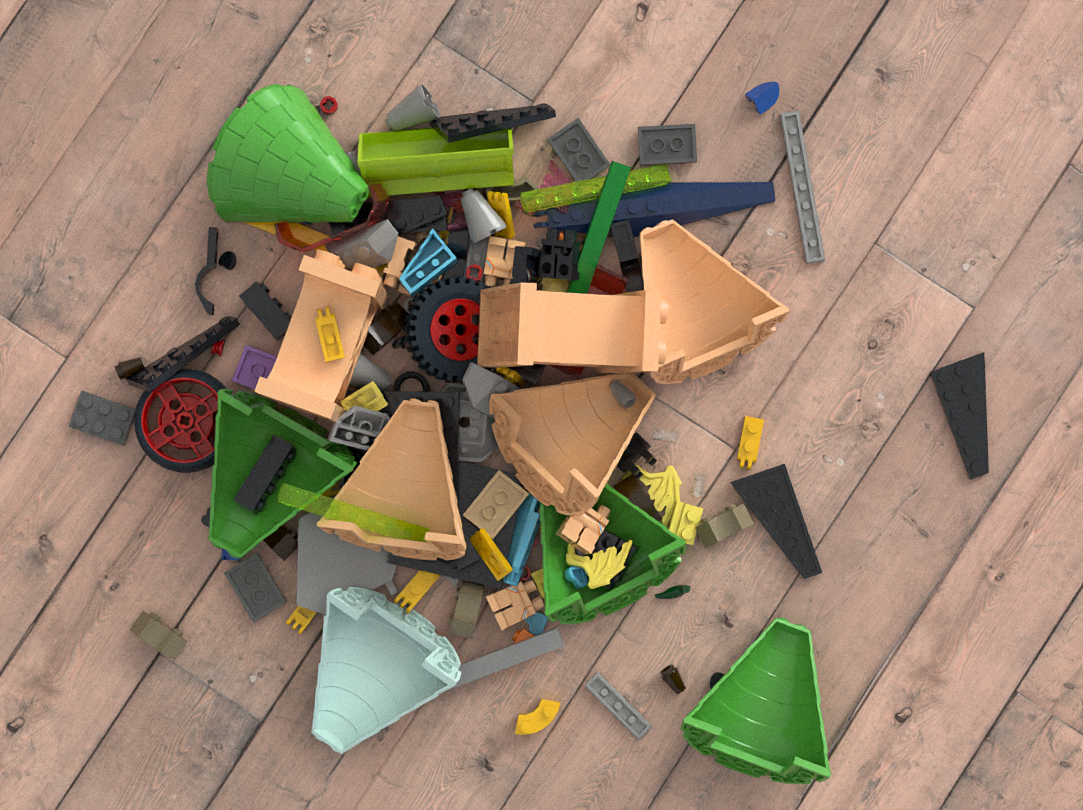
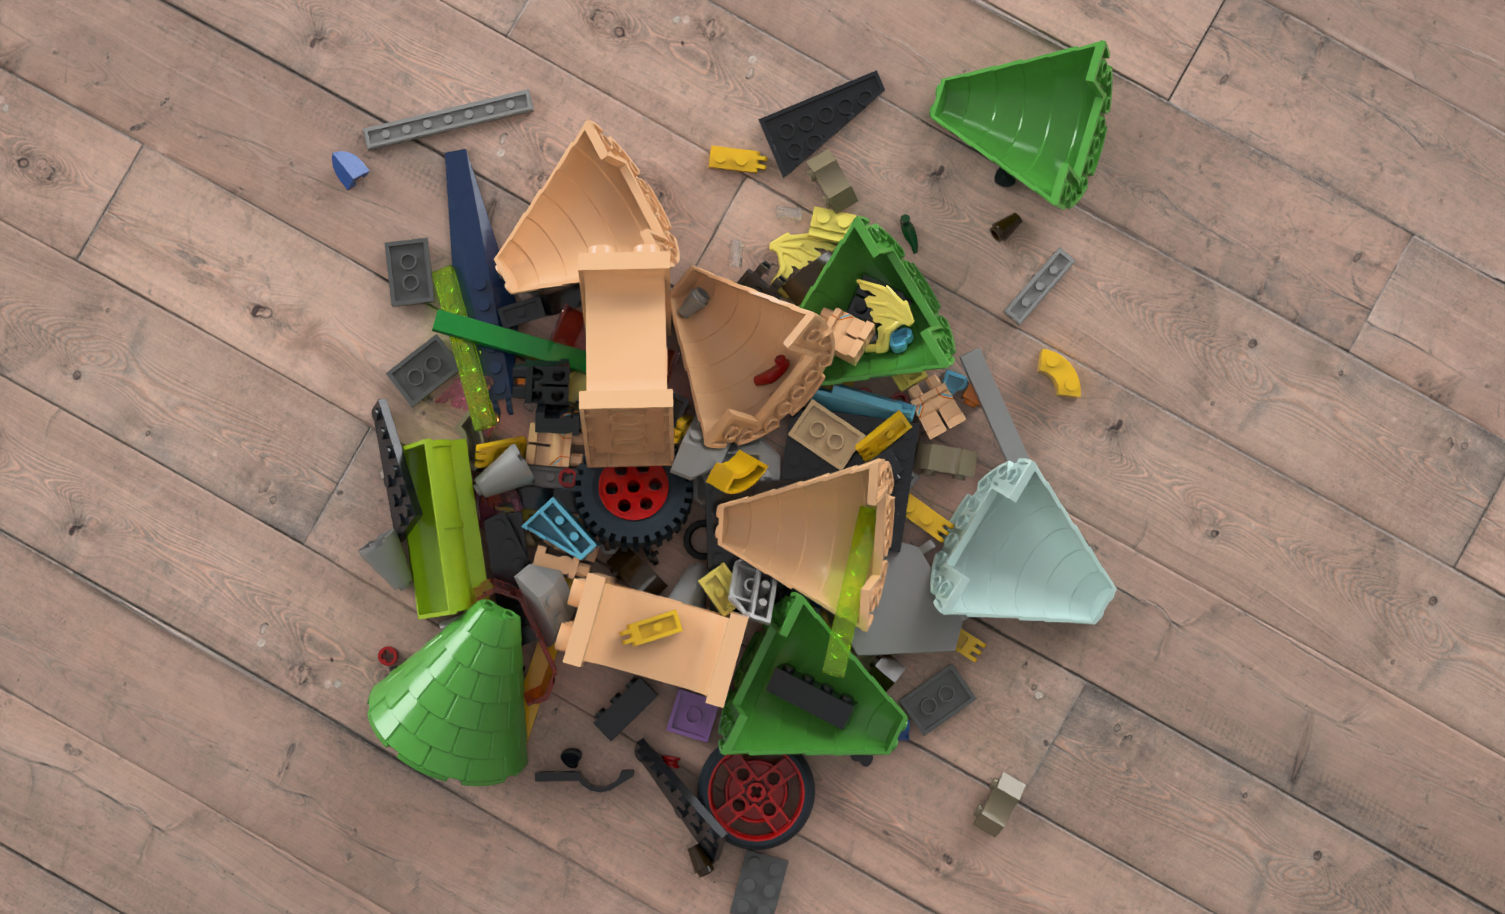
camera: 90 degrees left, 0 degrees up
none -> yellow brick [706,450,769,494]
none -> red arm [753,354,790,386]

